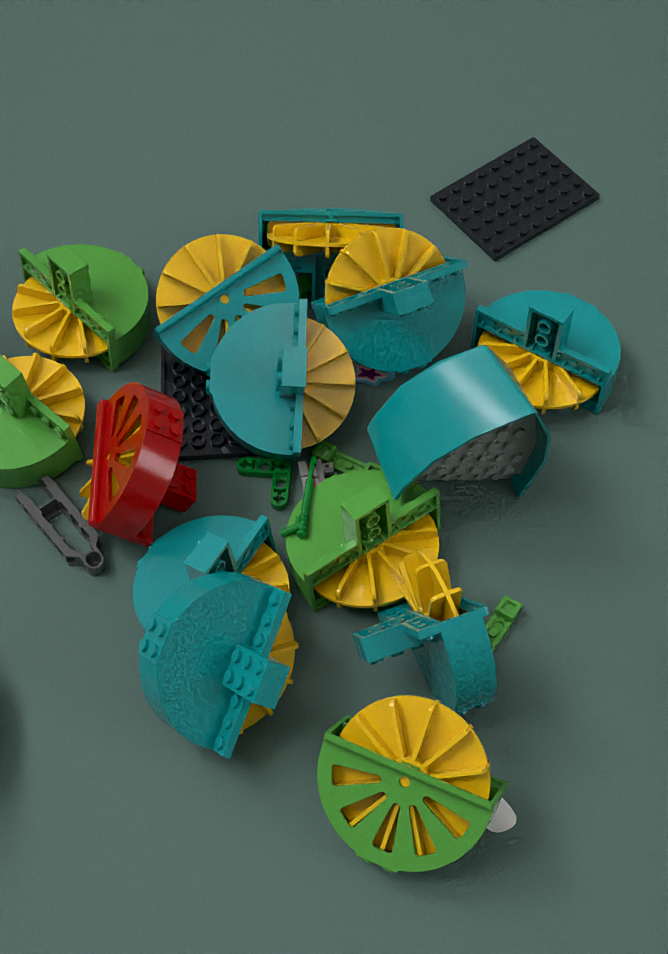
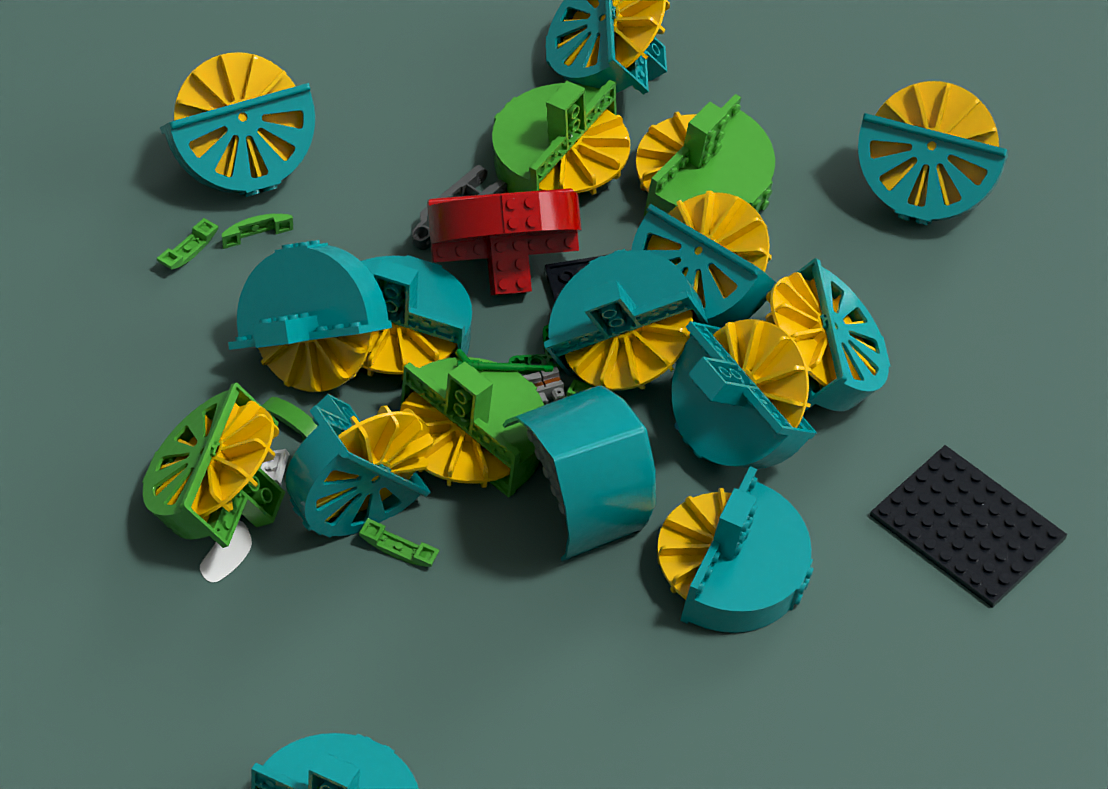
camera: 75 degrees right, 5 degrees down
none -> bright green slope [157,218,218,269]
none -> bright green slope [221,214,294,249]
none -> bright green slope [262,396,317,441]
none -> piece [858,81,1008,225]

